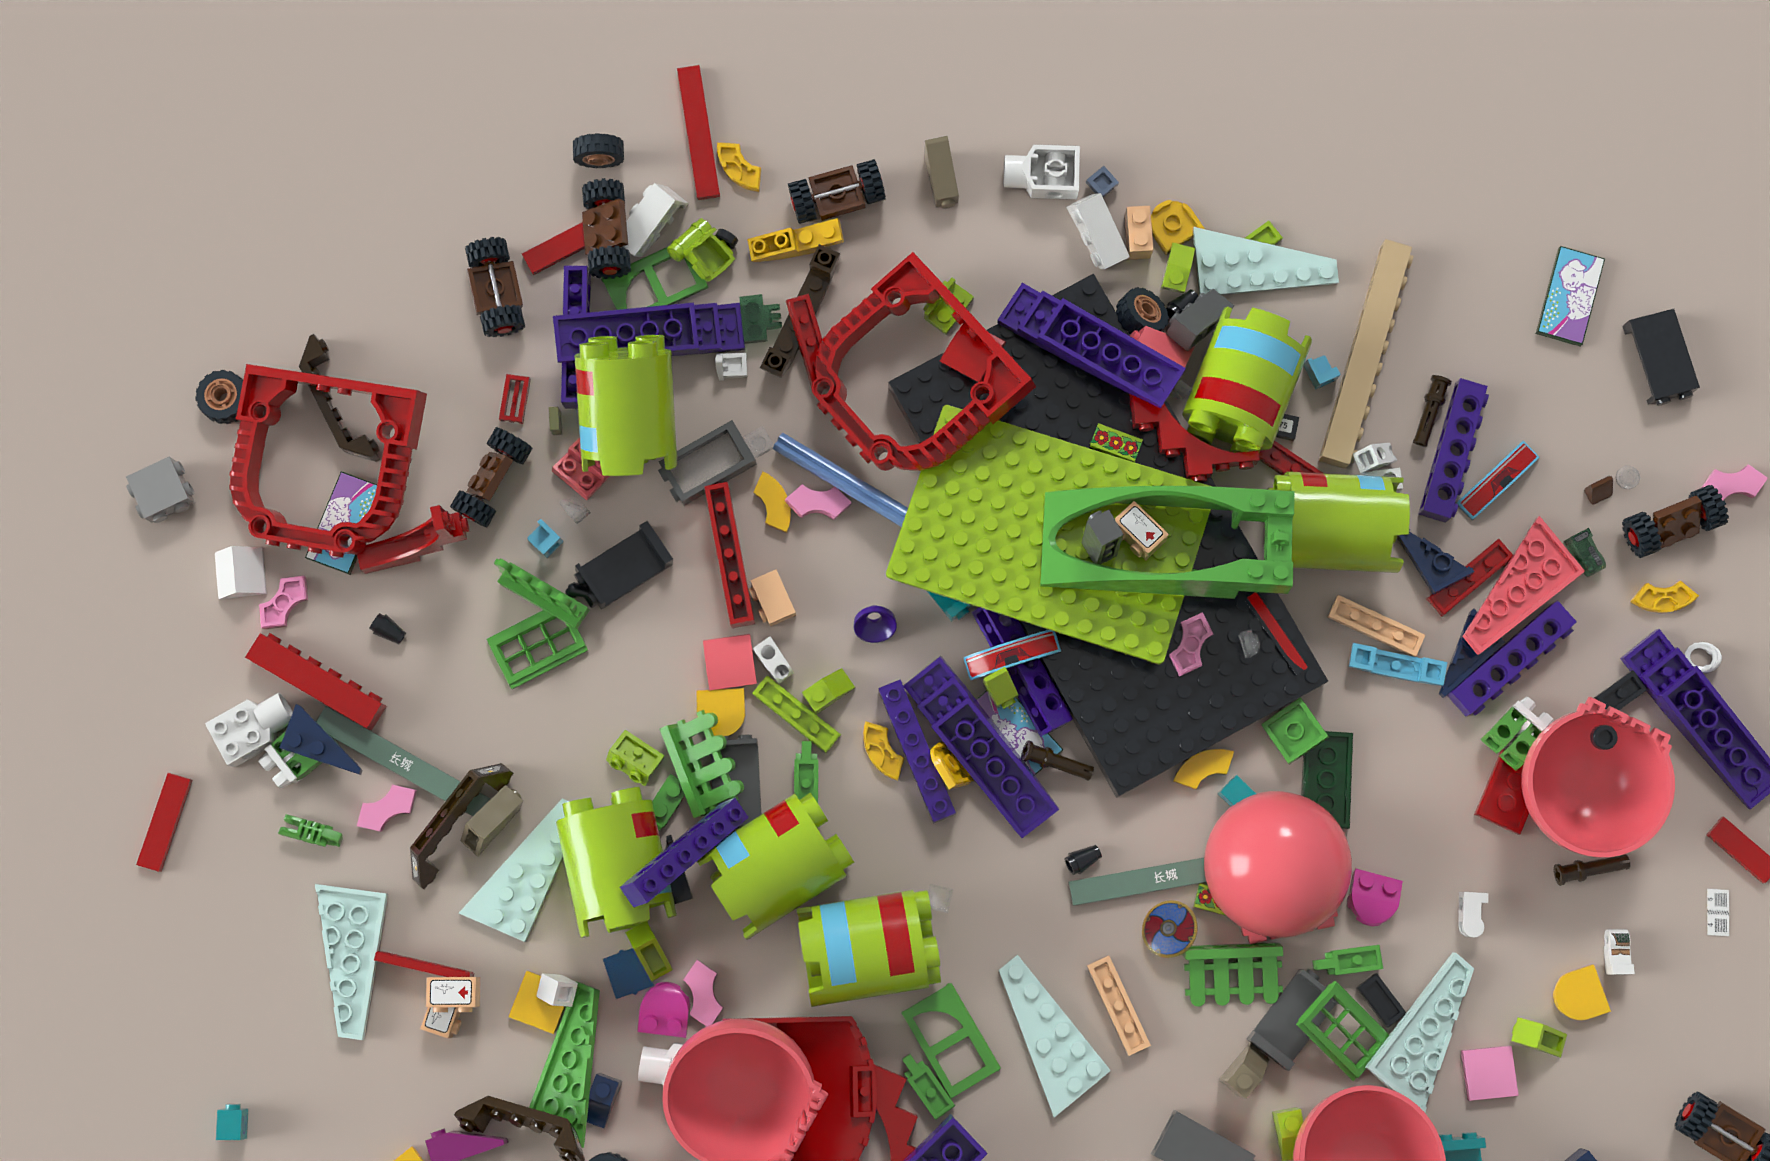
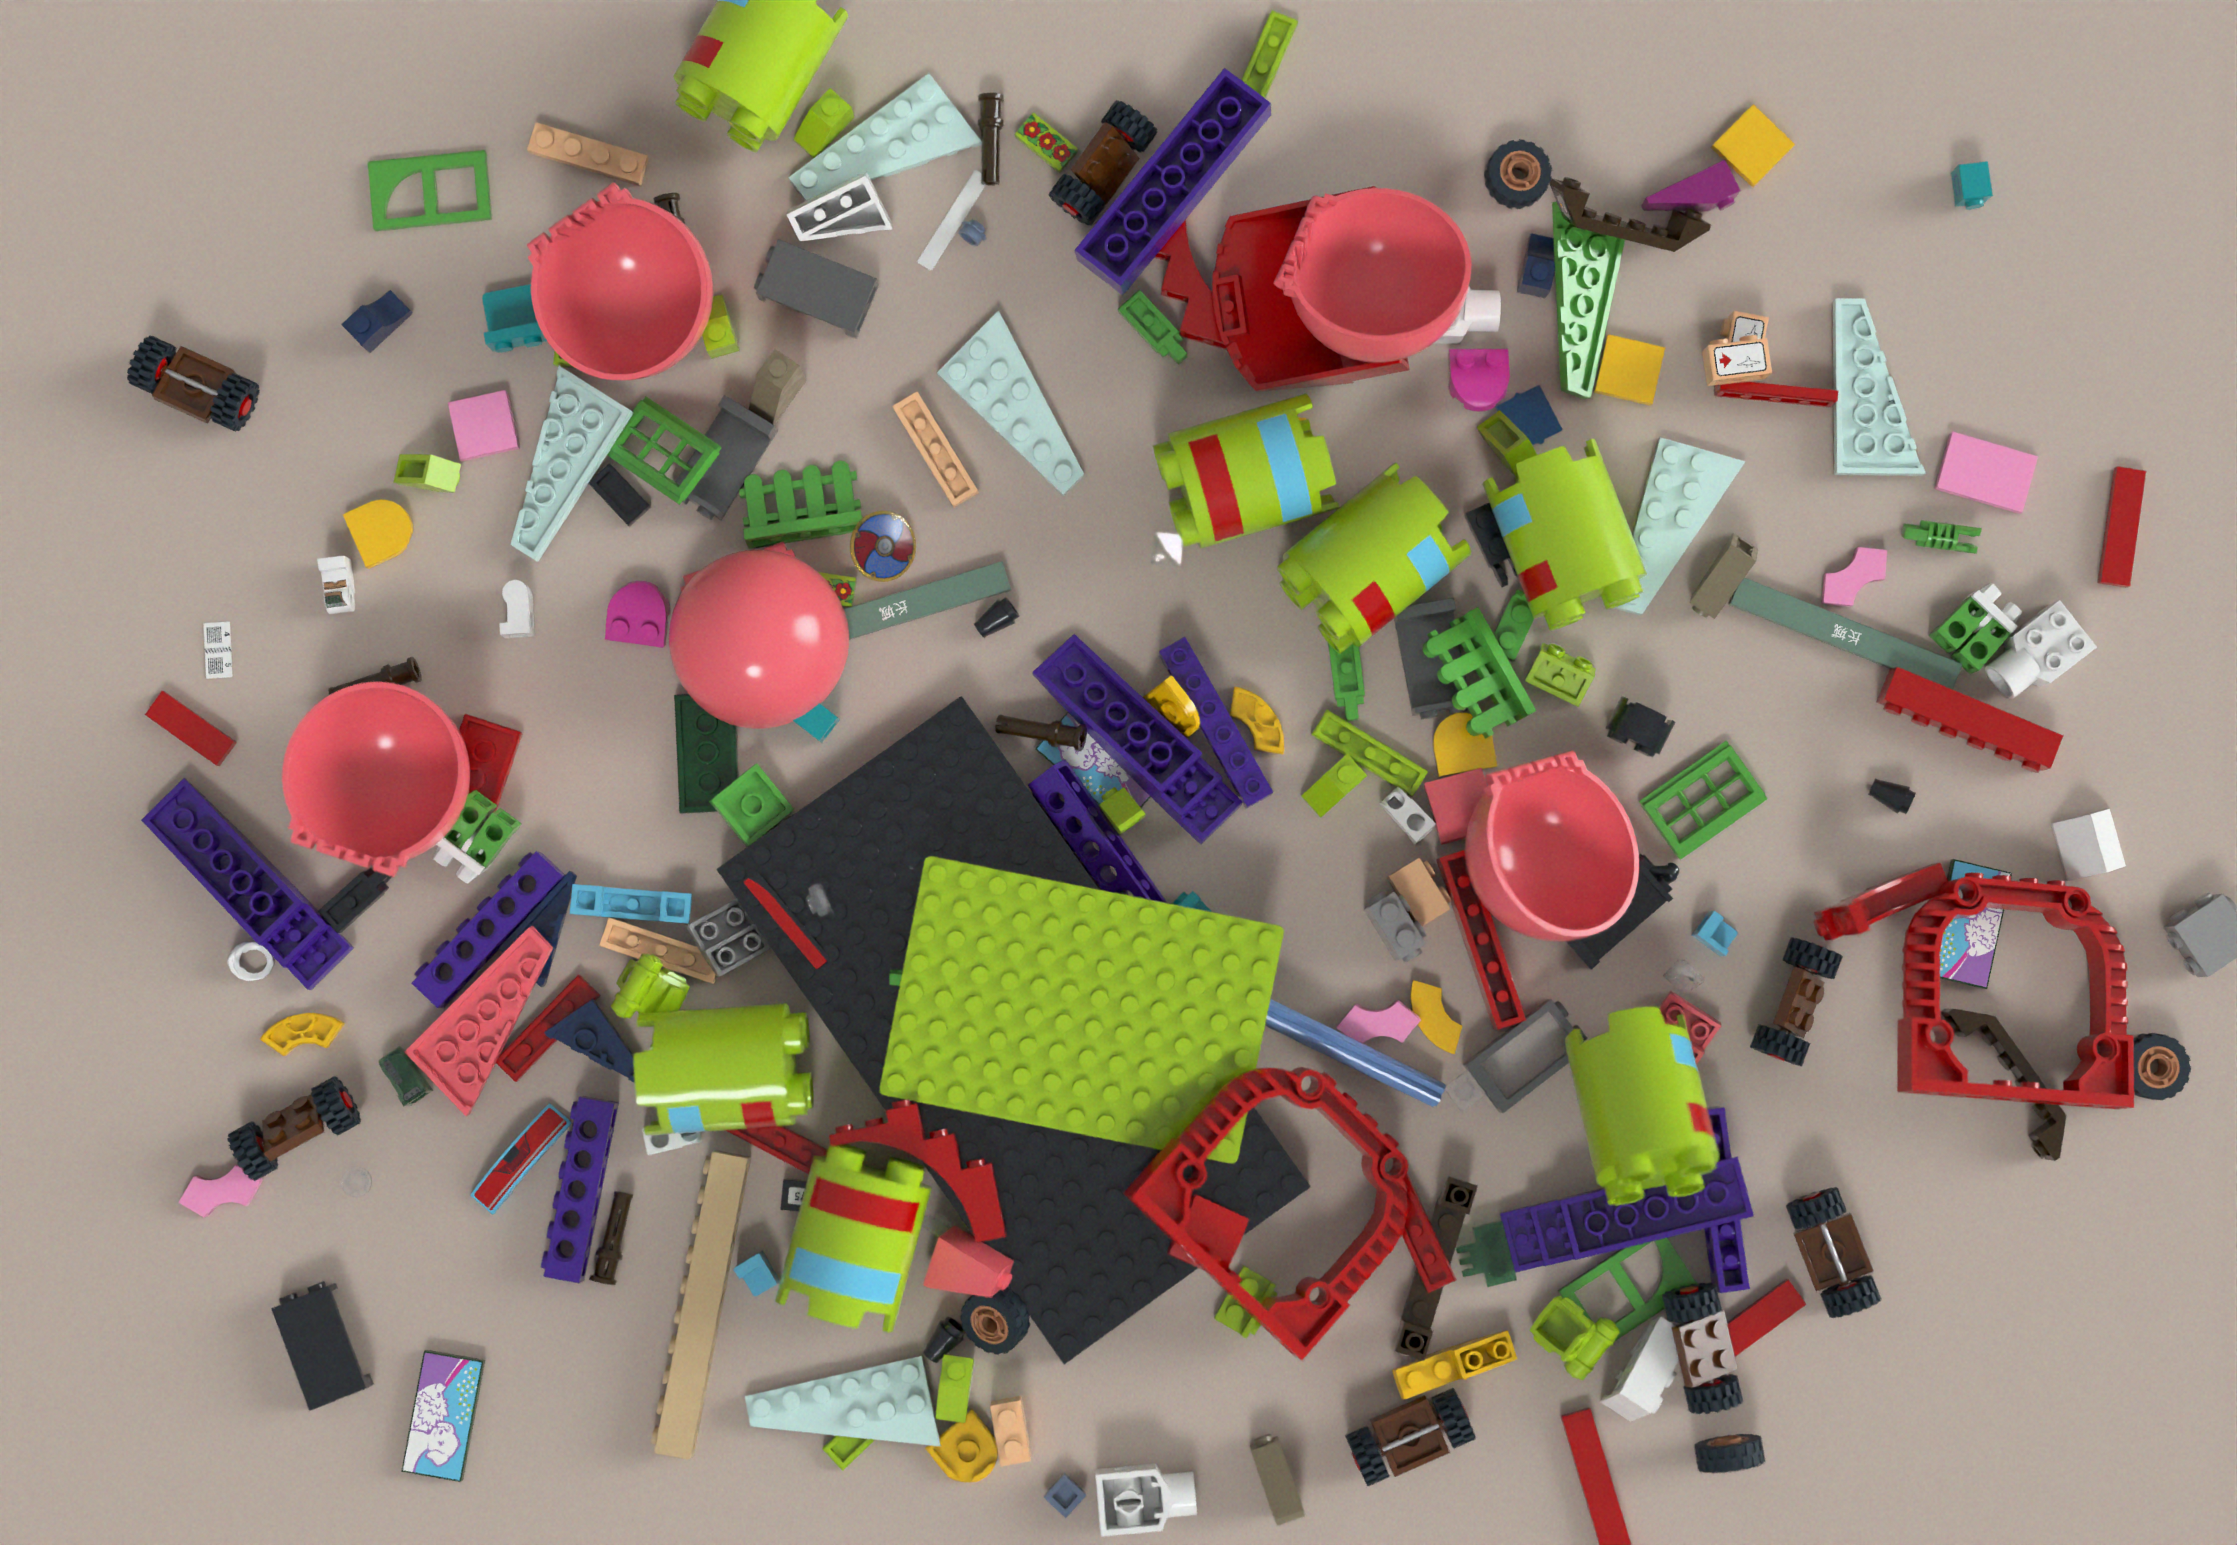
camera: 170 degrees right, 5 degrees up
bright pink tile [259,576,308,629] -> none
dark blue wing [280,704,363,775] -> none
dark brown slope [410,763,514,890] -> none
bright green fence [494,558,590,629] -> none
red tile [499,374,531,424] -> none
white panel [537,973,578,1007] -> none
olive tile [549,407,562,435] -> none
dark purple brick [620,798,749,907] -> none
bright pink tile [683,960,723,1027] -> none
black tile [715,229,738,249] -> none
white tile [715,353,747,381] -> none
yellow tile [717,142,761,192] -> none
dark purple piece [853,605,897,643] -> none
bright green window [901,983,1001,1098] -> none
slope [964,630,1061,680] -> none
dark purple slope [997,282,1186,408] -> none
bright green windscreen [1040,486,1295,599] -> none
white wedge [1066,193,1130,269] -> none
dark grey brick [1082,510,1124,565] -> none
tile [1090,423,1143,462] -> none
brick [1115,501,1169,560] -> none
dark grey brick [1166,289,1234,351] -> none
bright pink tile [1169,612,1213,677] -> none
yellow tile [1173,749,1234,789] -> none
bright green hinge [1312,945,1383,975] -> none
white leg [1353,443,1397,473] -> none
reddish brown slope [1584,476,1613,505] -> none
black tile [1590,725,1618,750] -> none
none -> lime piece [611,953,690,1018]
none -> light grey slope [686,898,771,977]
none -> light grey brick [1364,890,1427,962]
none -> coral windscreen [1465,751,1639,941]
none -> black brick [1605,696,1676,757]
none -> bright pink tile [1935,432,2038,514]

